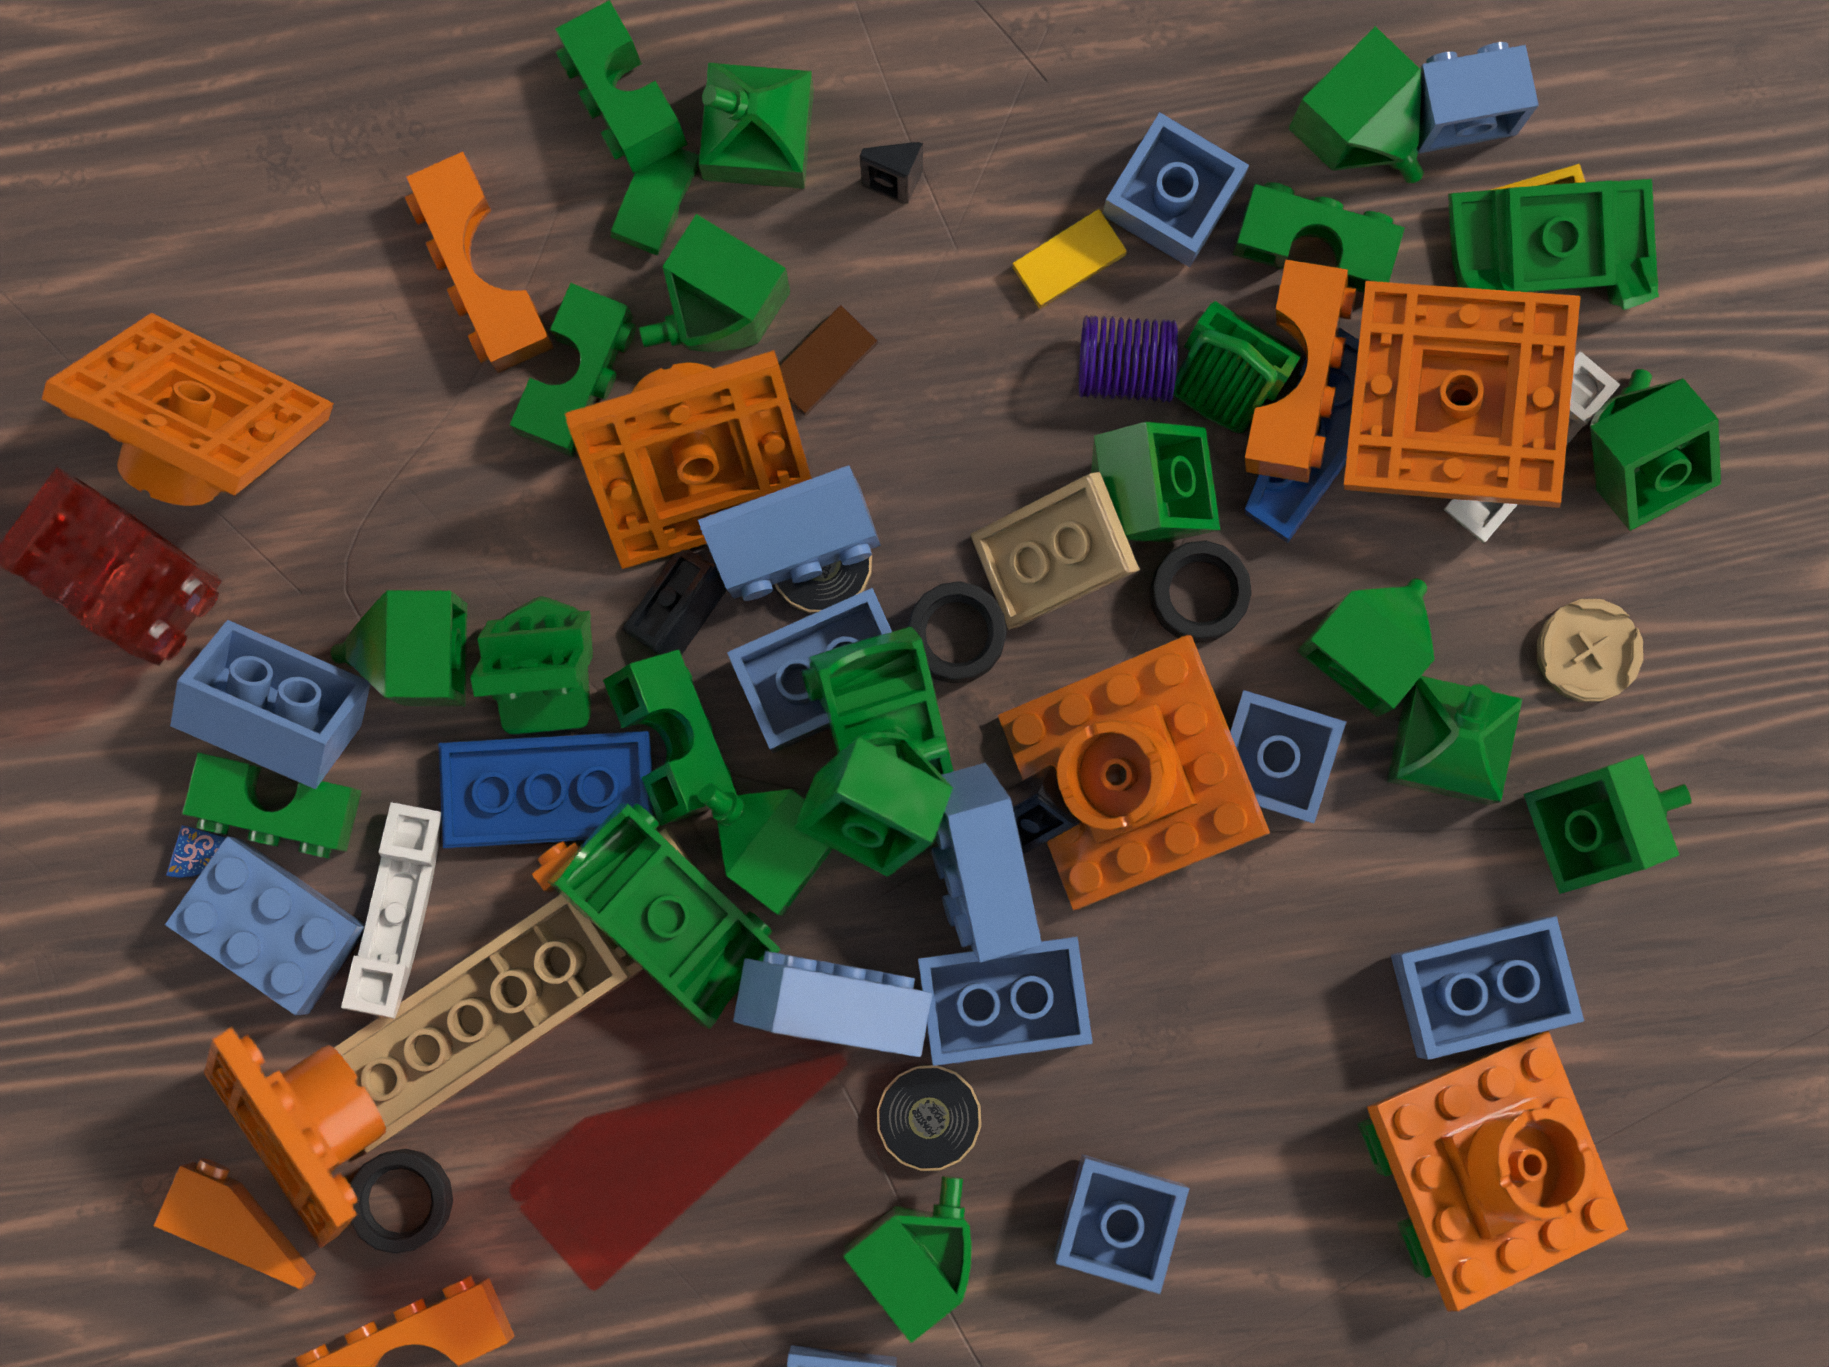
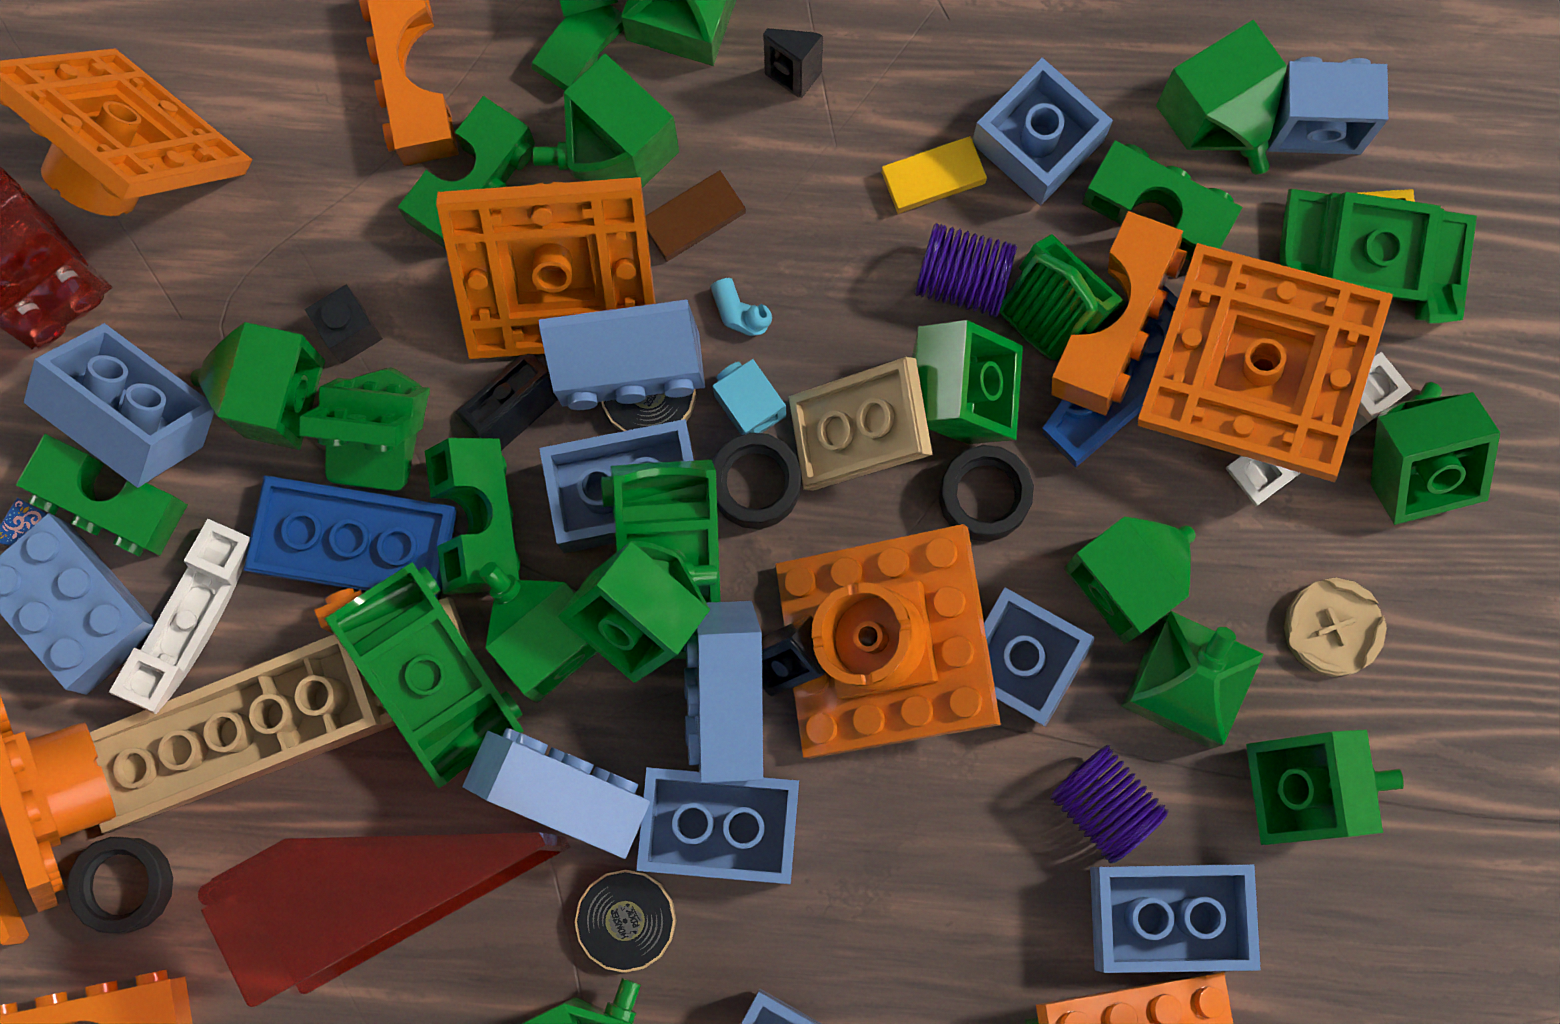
camera: 15 degrees right, 5 degrees down
none -> black brick [305,284,383,364]
none -> medium azure arm [710,278,772,336]
none -> medium azure brick [713,359,786,435]
none -> dark purple piece [1050,745,1169,864]

